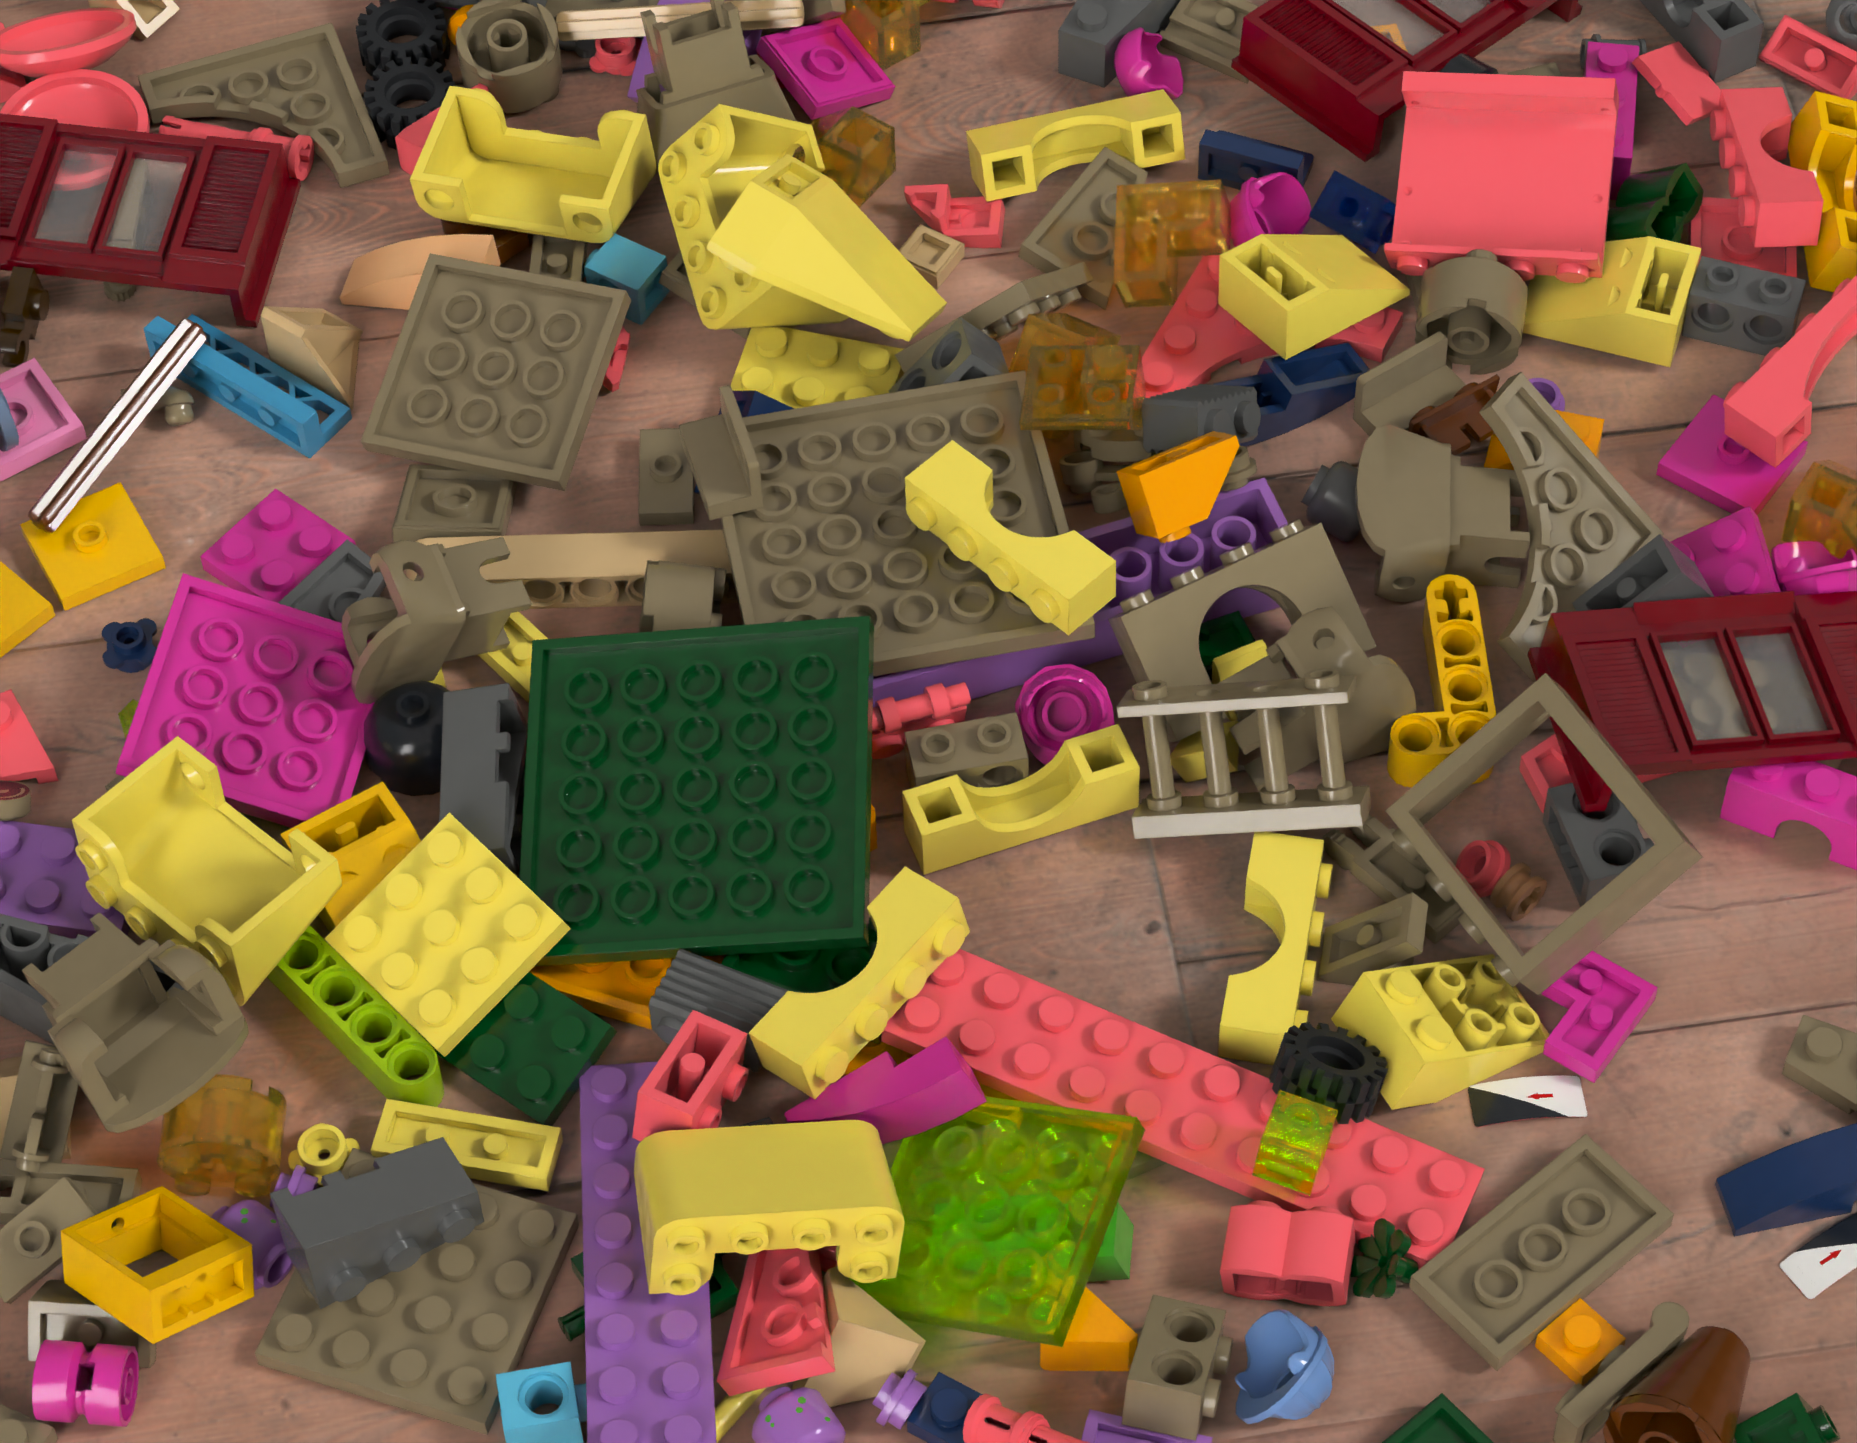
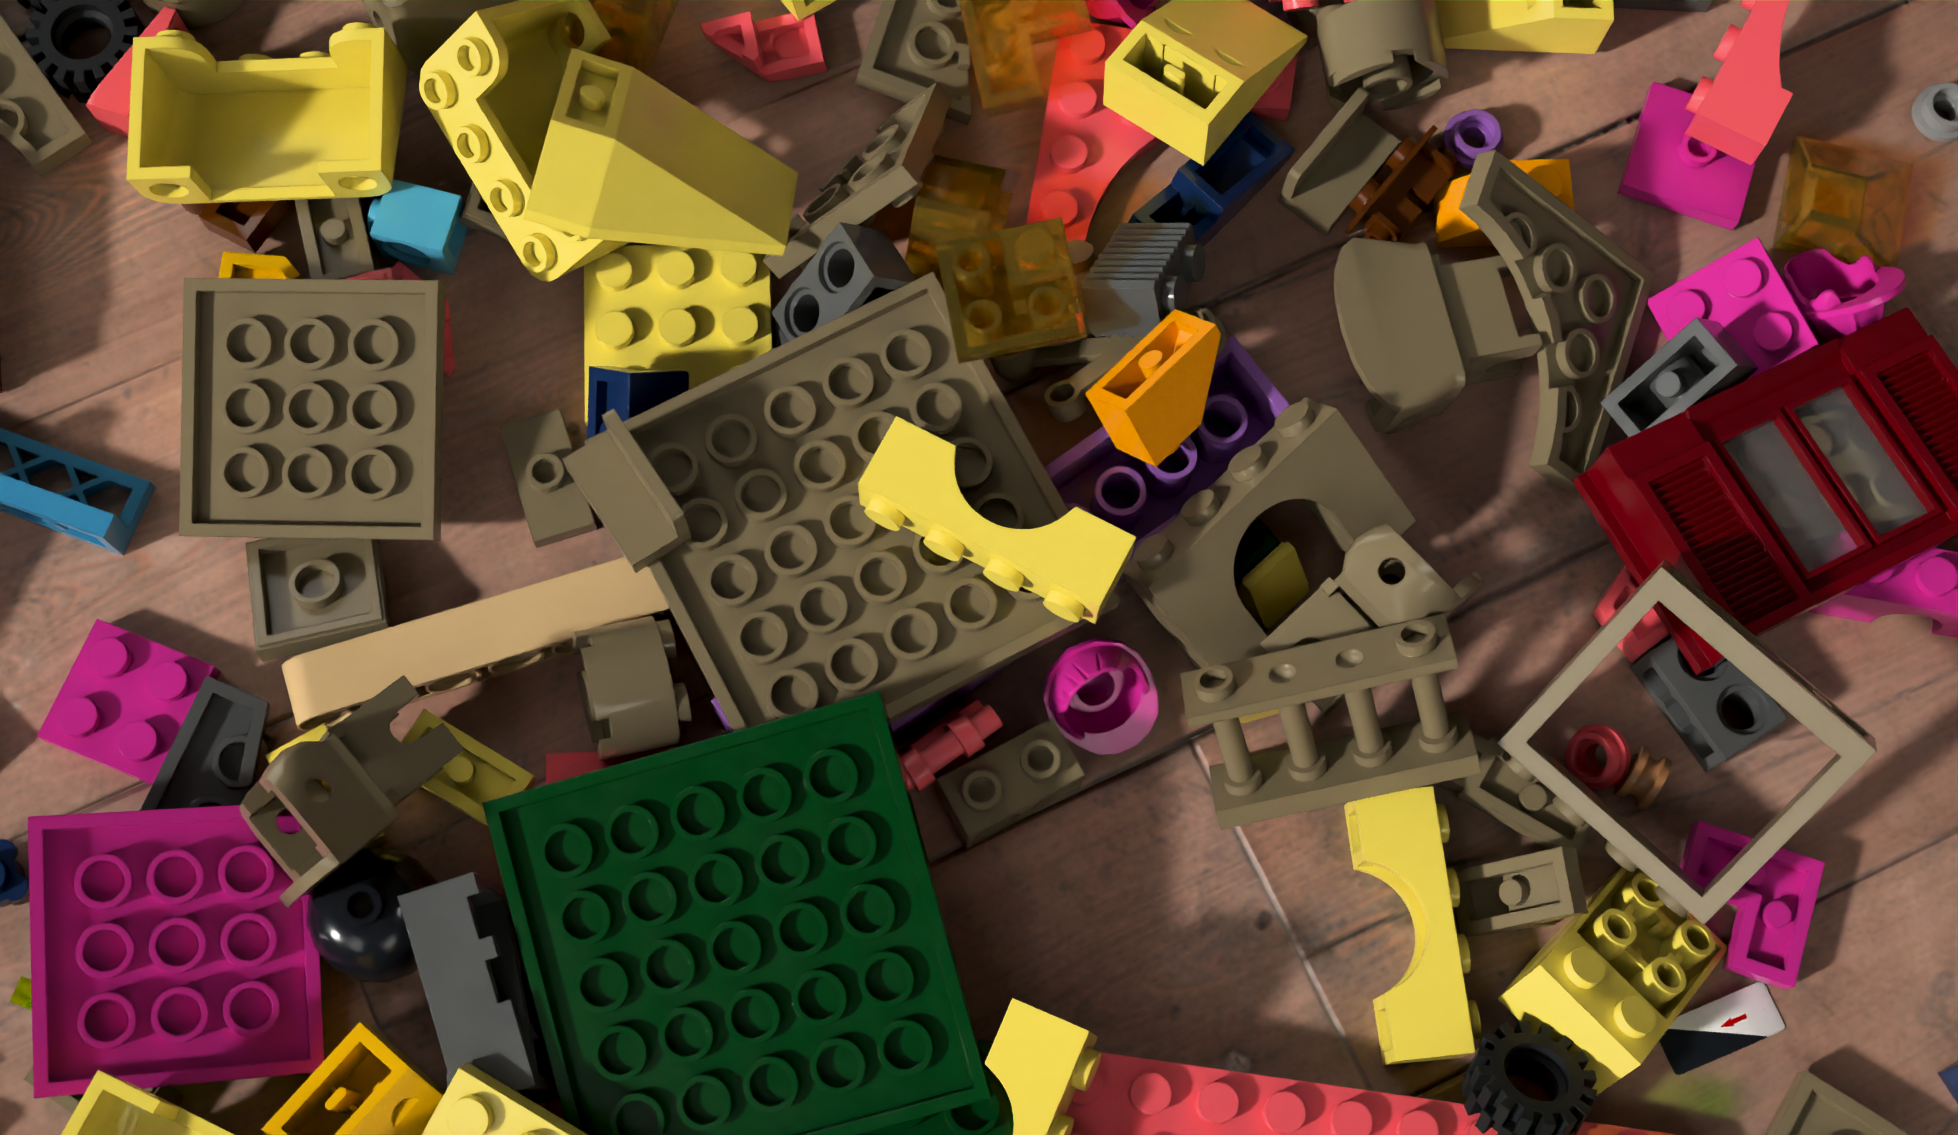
camera: 25 degrees left, 20 degrees up
tan slope [261,306,363,410] -> none
light nougat slope [340,234,501,310] -> none
tan tile [898,224,965,290] -> none
light yellow arch [902,724,1140,875] -> none
dark grey head [1301,461,1361,542] -> none
yellow beam [1387,574,1496,788] -> none

